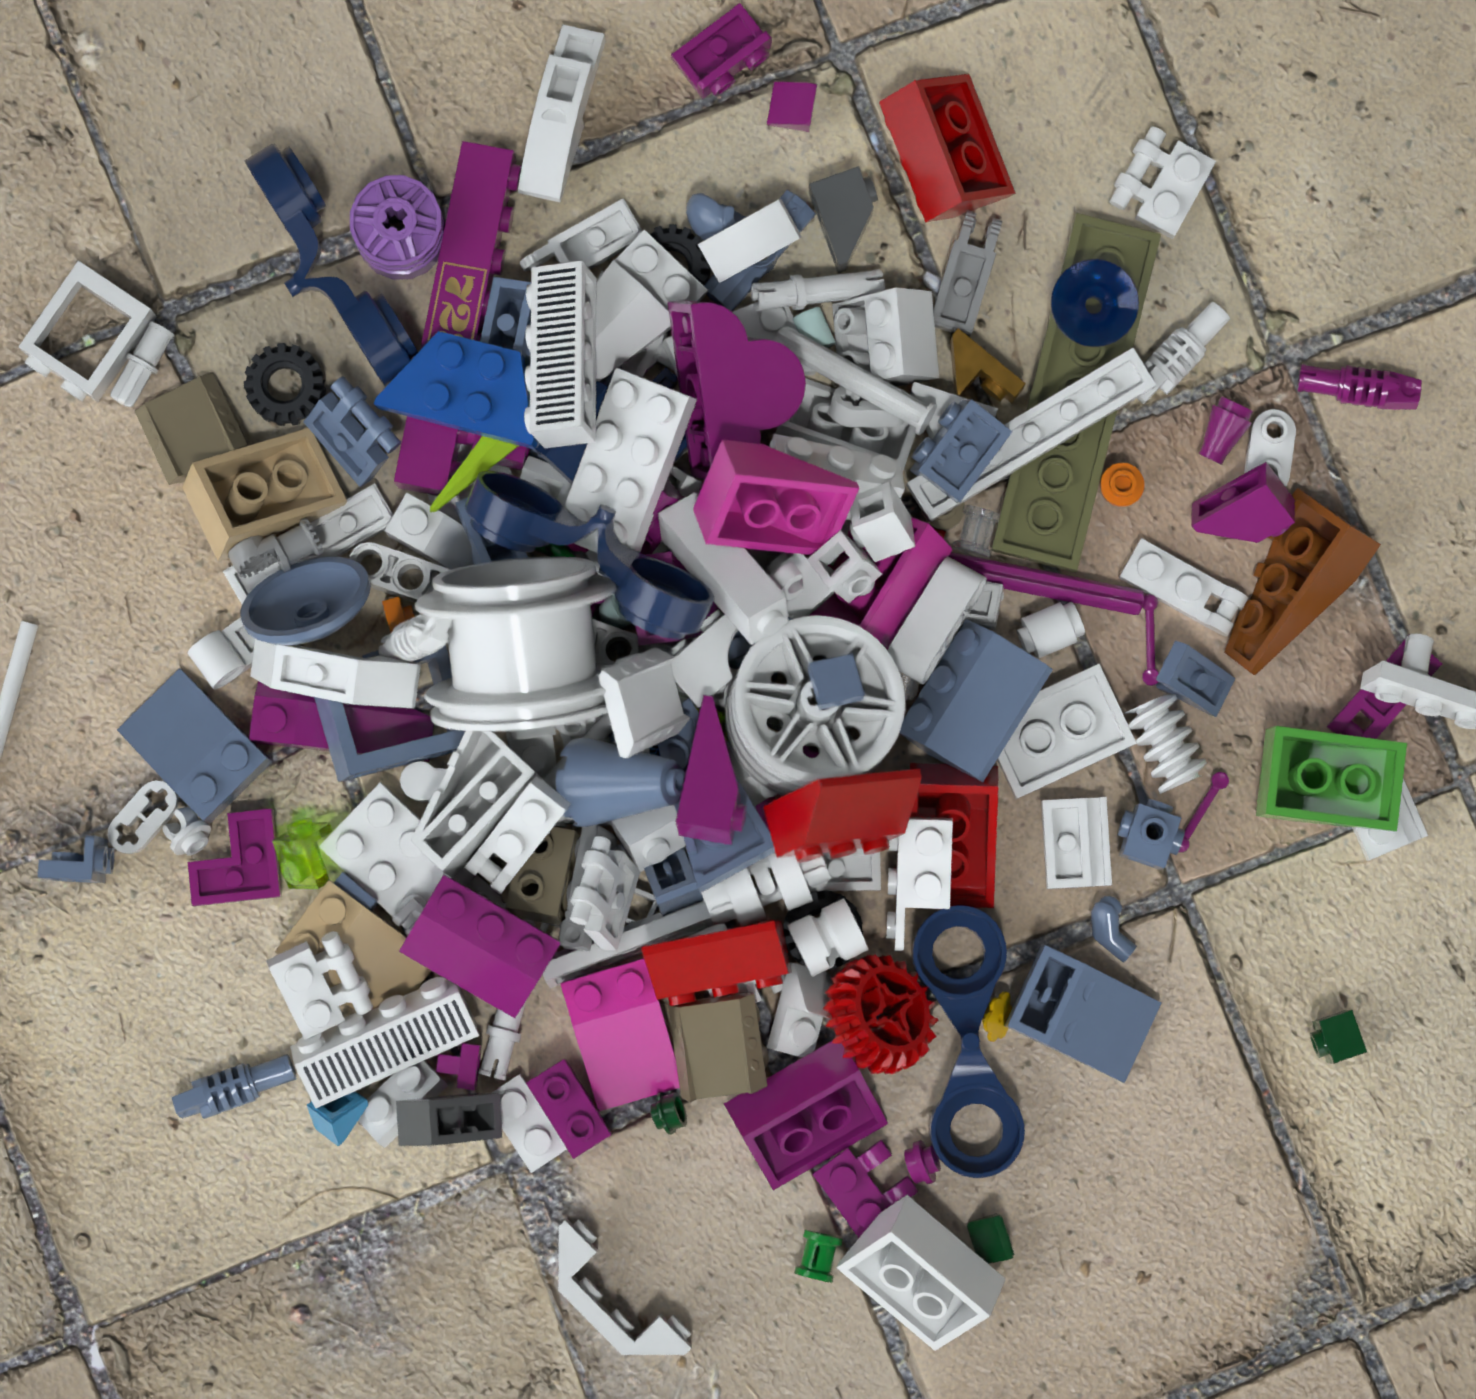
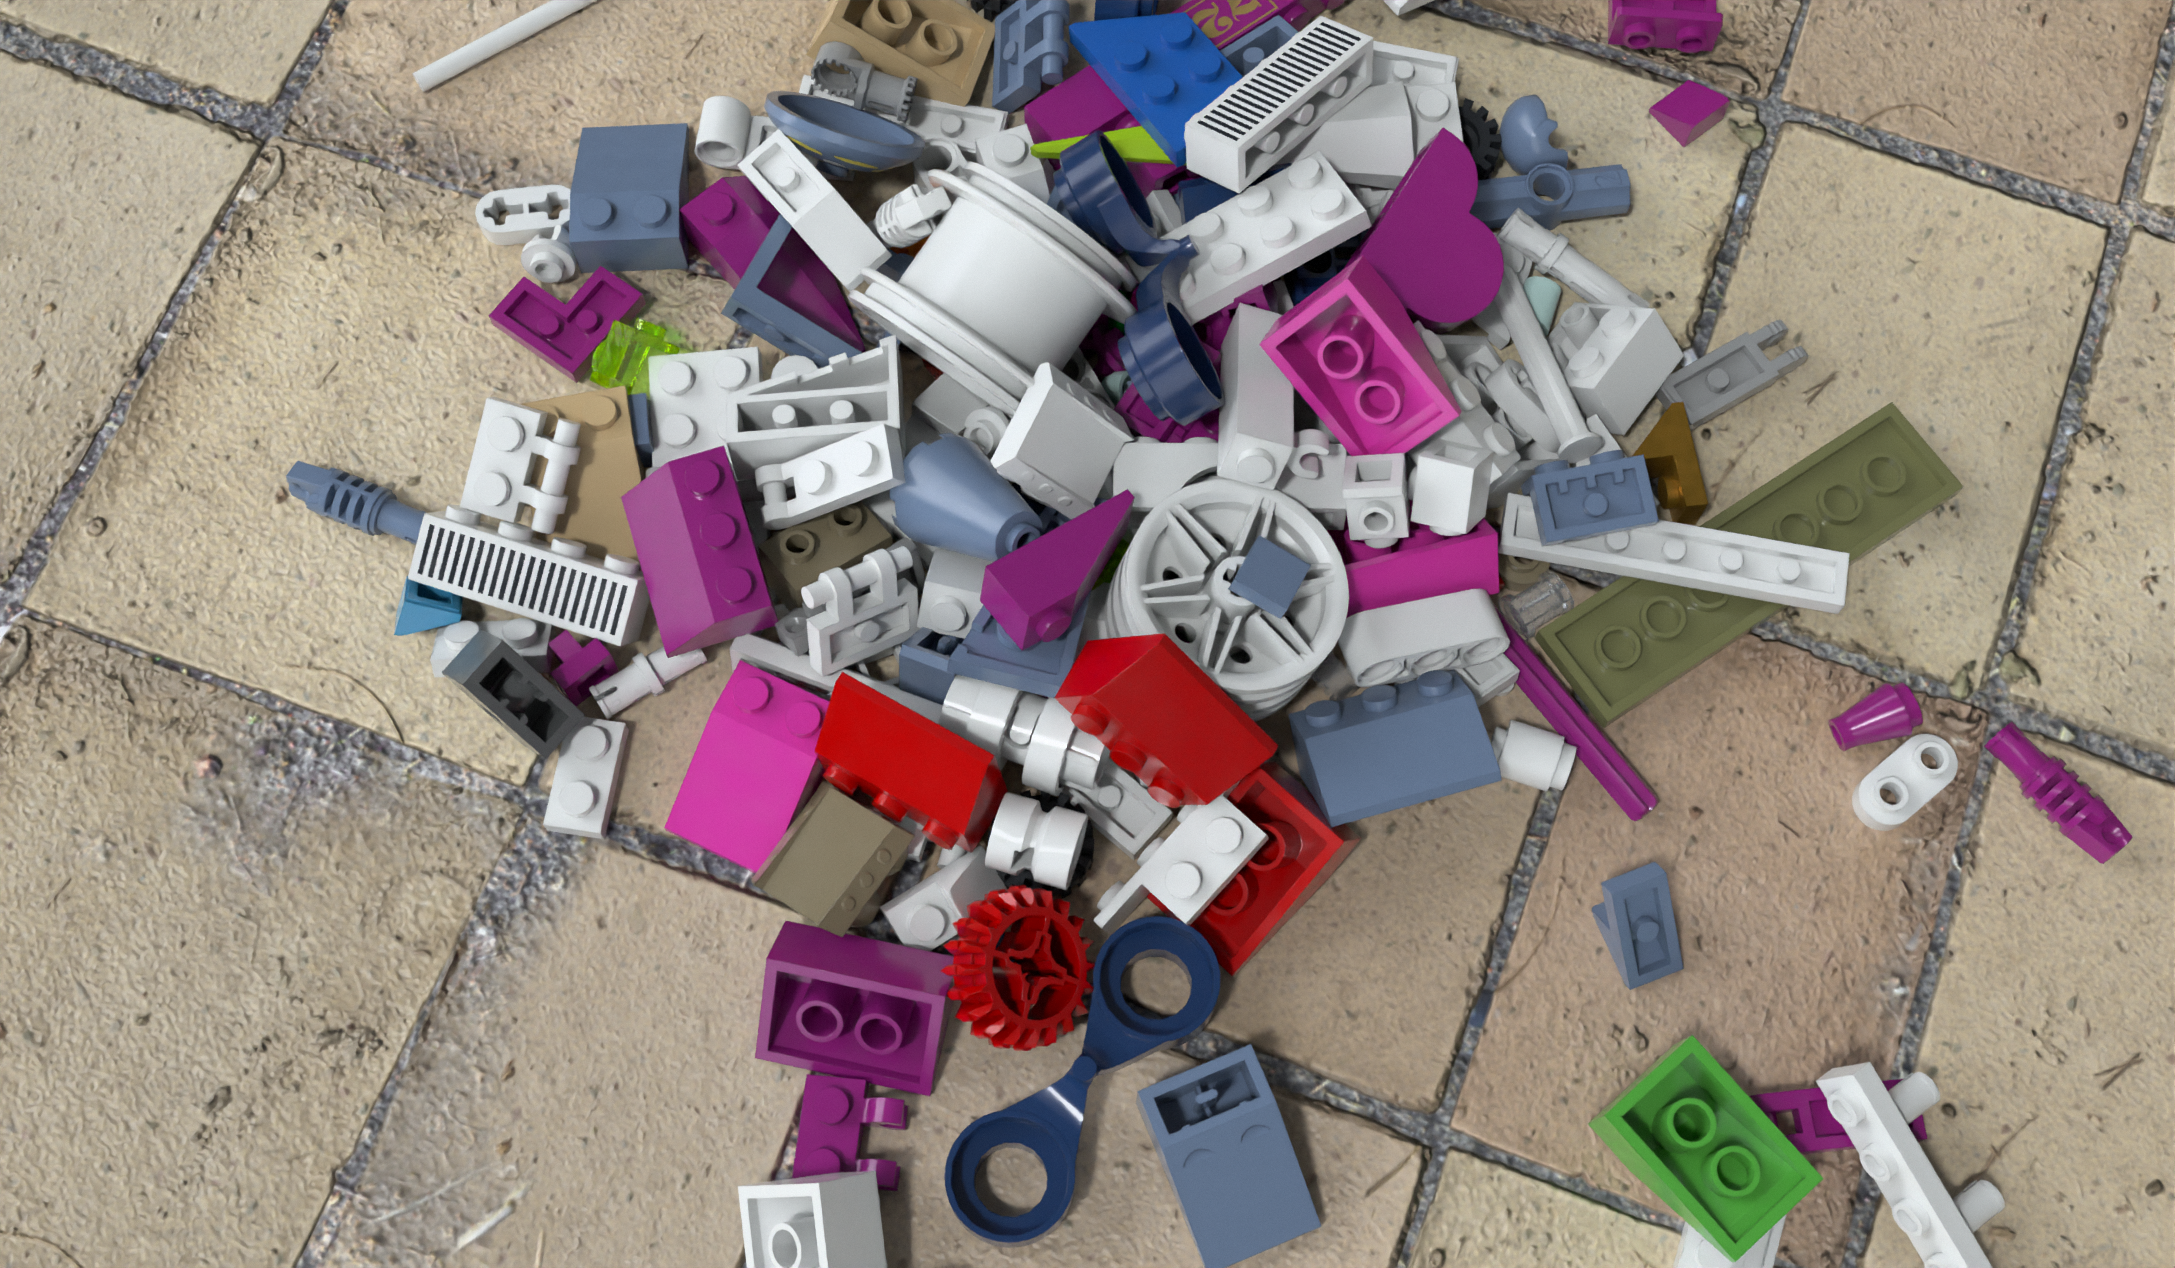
camera: 45 degrees right, 15 degrees down
sand blue bracket [38,835,115,883] -> none
magenta brick [526,1059,613,1159] -> none
white slope [558,1218,692,1355] -> none
dark green plate [650,1092,687,1135] -> none
white slope [698,198,802,283] -> none
green bush [794,1229,843,1283] -> none
dark grey slope [808,166,878,273] -> none
red slope [879,74,1016,223] -> none
magenta plate [904,1140,941,1184] -> none
yellow plant [982,991,1012,1042] -> none
white plate [997,664,1137,799] -> none
white plate [1041,797,1112,889] -> none
clear blue dish [1051,259,1139,347] -> none
sand blue arm [1091,896,1137,963] -> none
orange plate [1100,463,1145,507] -> none
white plate [1109,126,1216,239] -> none
sand blue brick [1117,799,1185,870] -> none
white plate [1119,538,1248,637] -> none
white piece [1124,694,1207,794] -> none
white hinge [1137,302,1230,404] -> none
magenta hinge [1142,594,1159,686] -> none
magenta hinge [1179,772,1229,853] -> none
magenta slope [1191,462,1295,543] -> none
dark orange wedge [1224,488,1381,675] -> none

